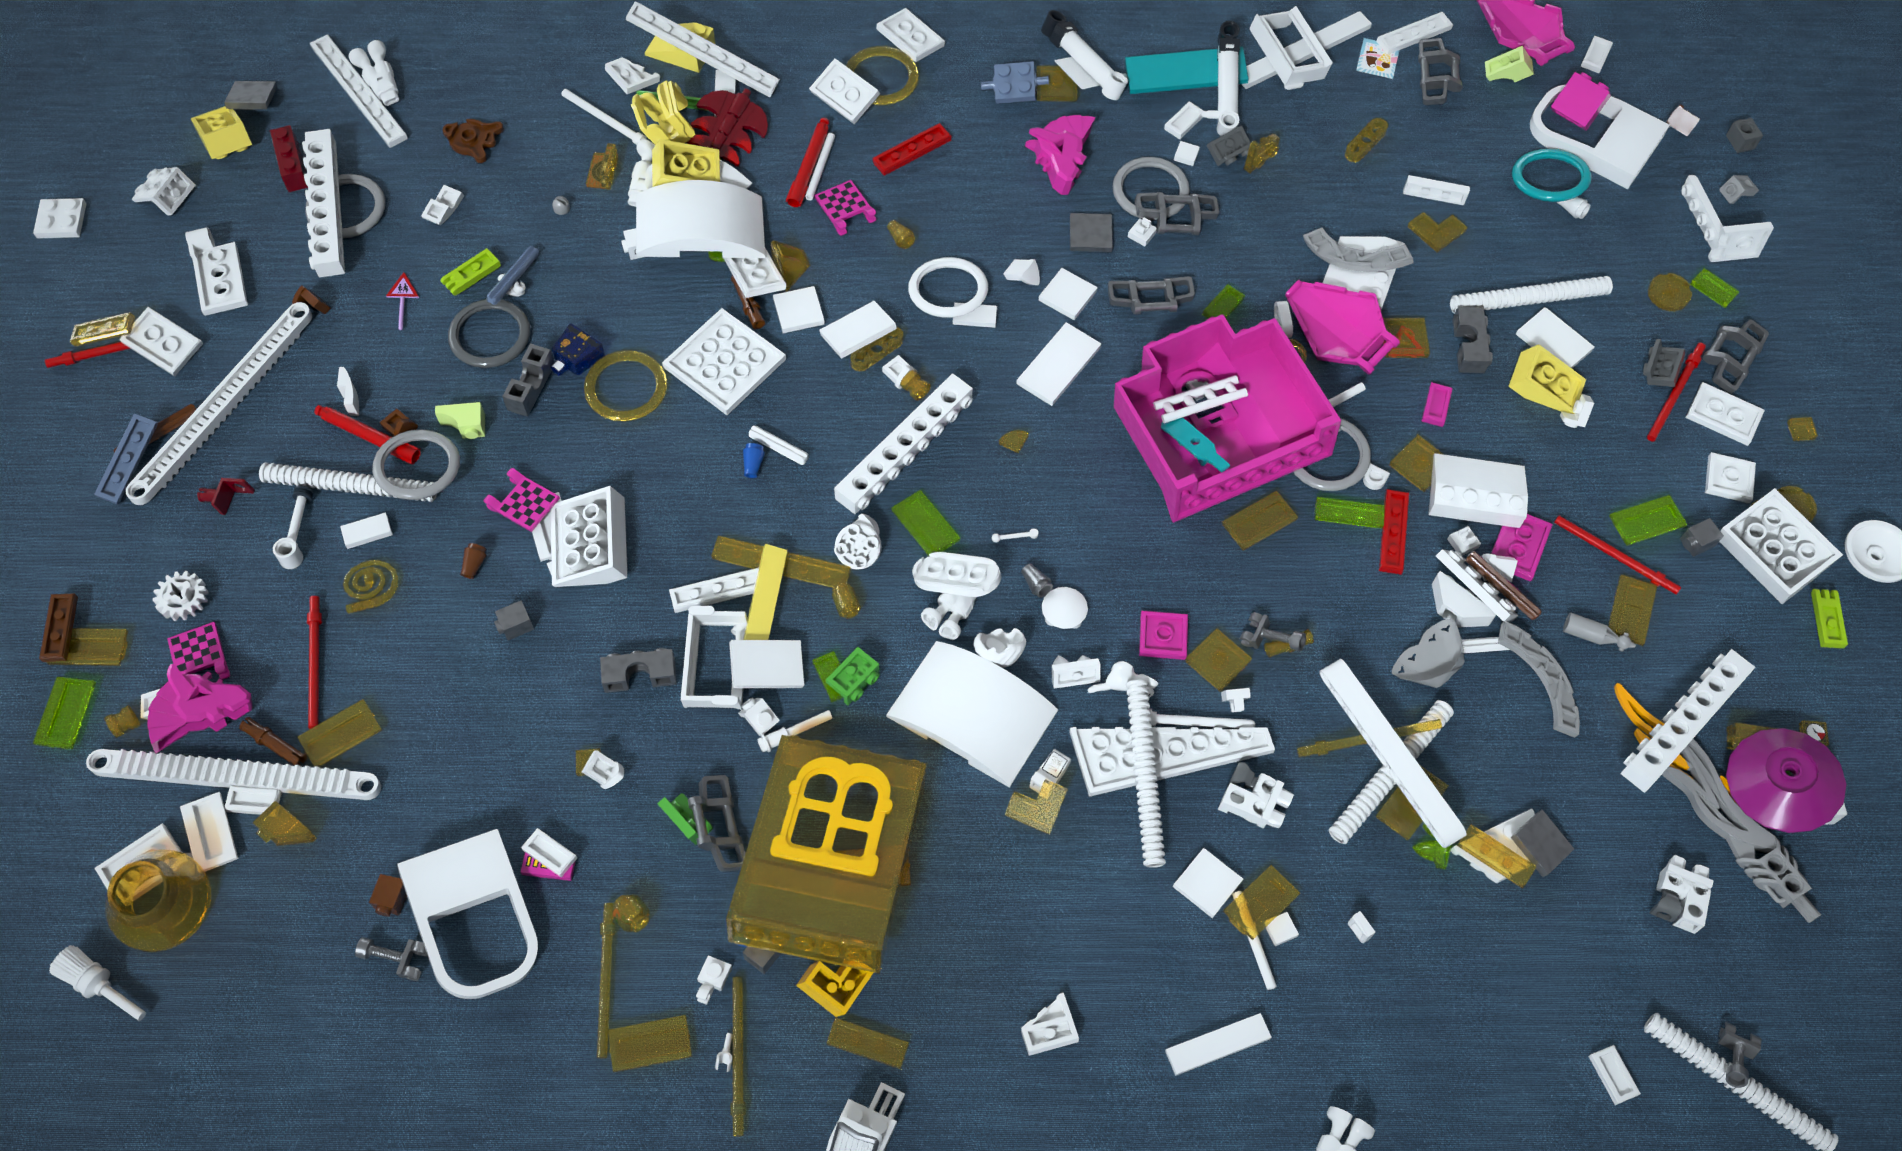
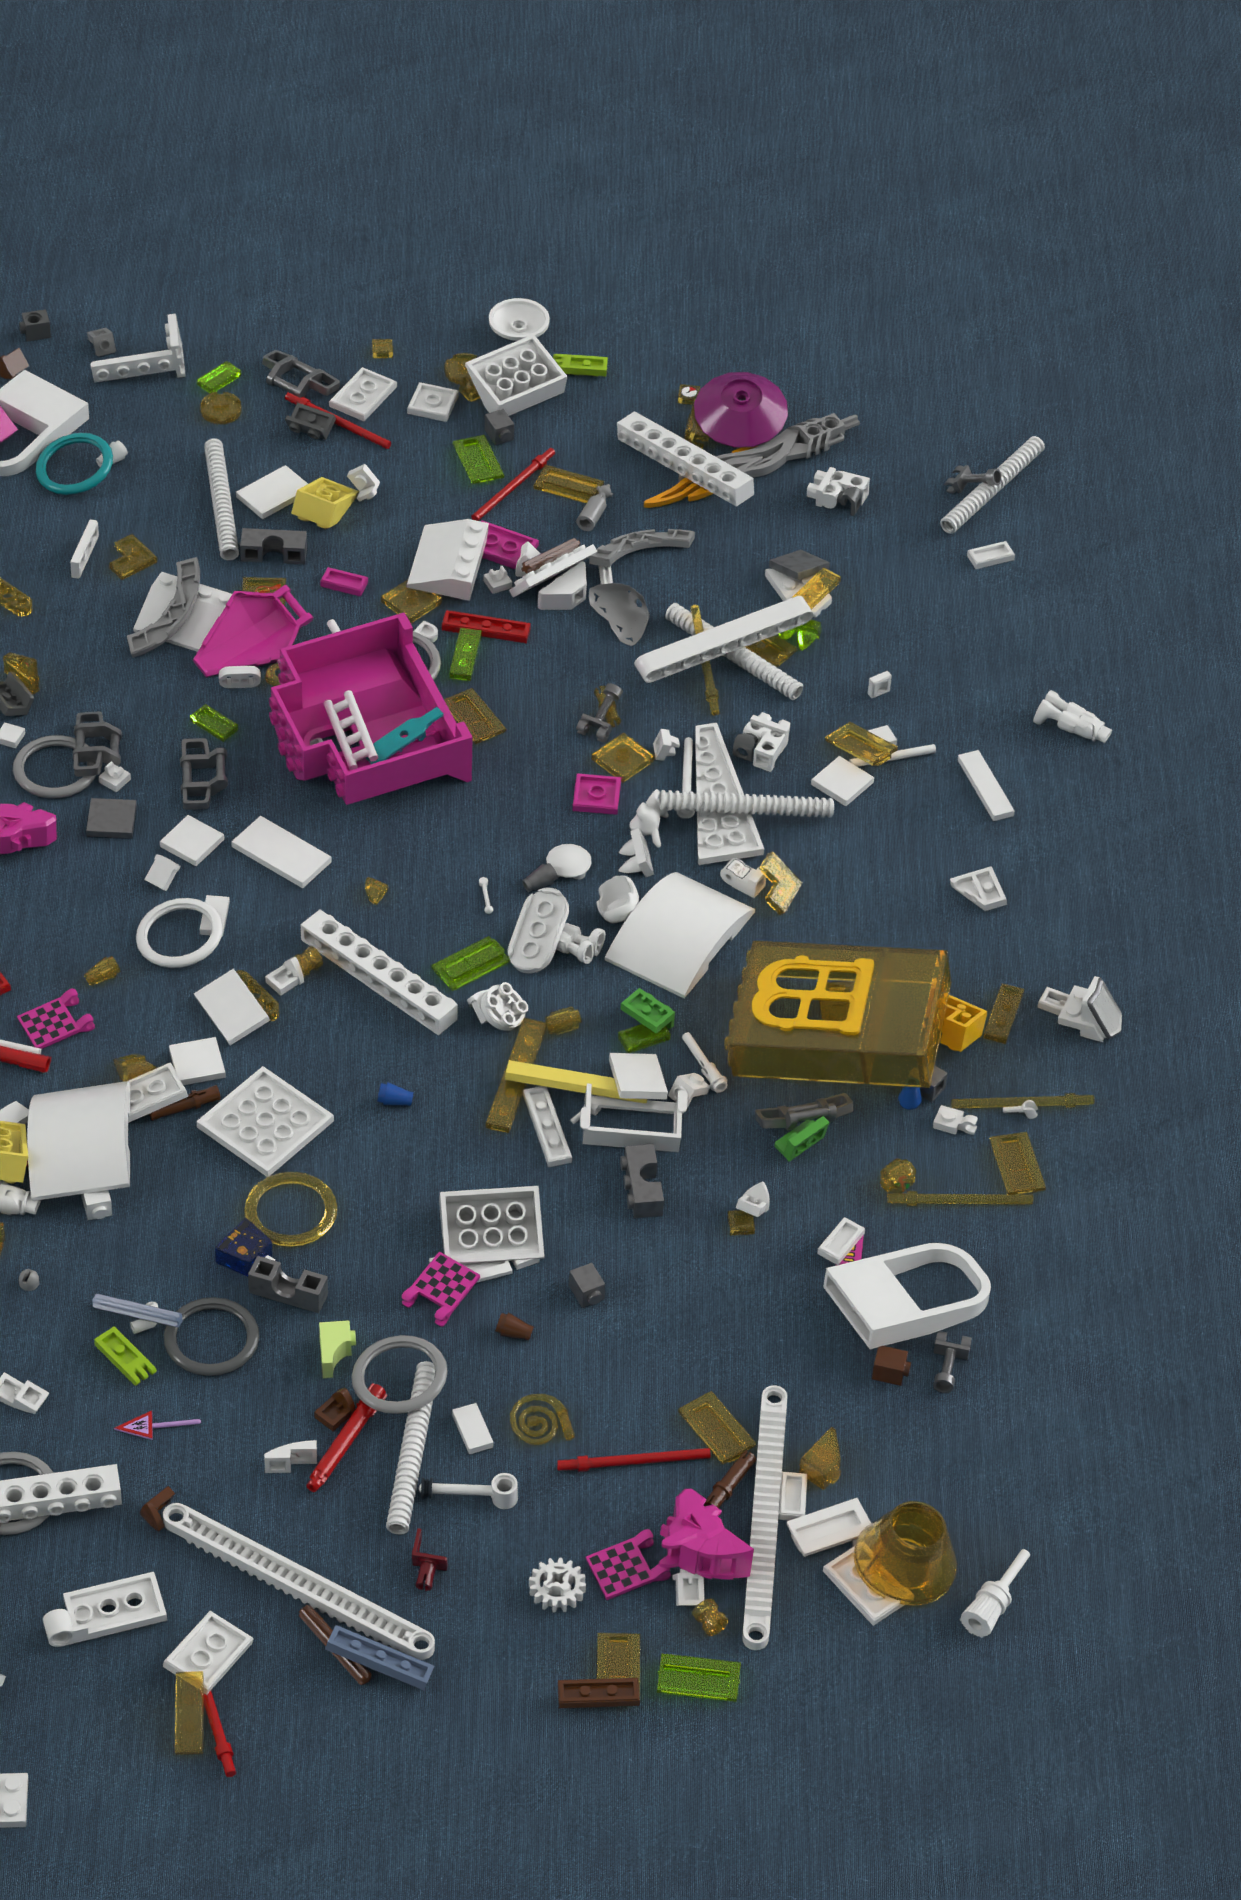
camera: 90 degrees left, 15 degrees down
white axle [749,426,808,465] -> none

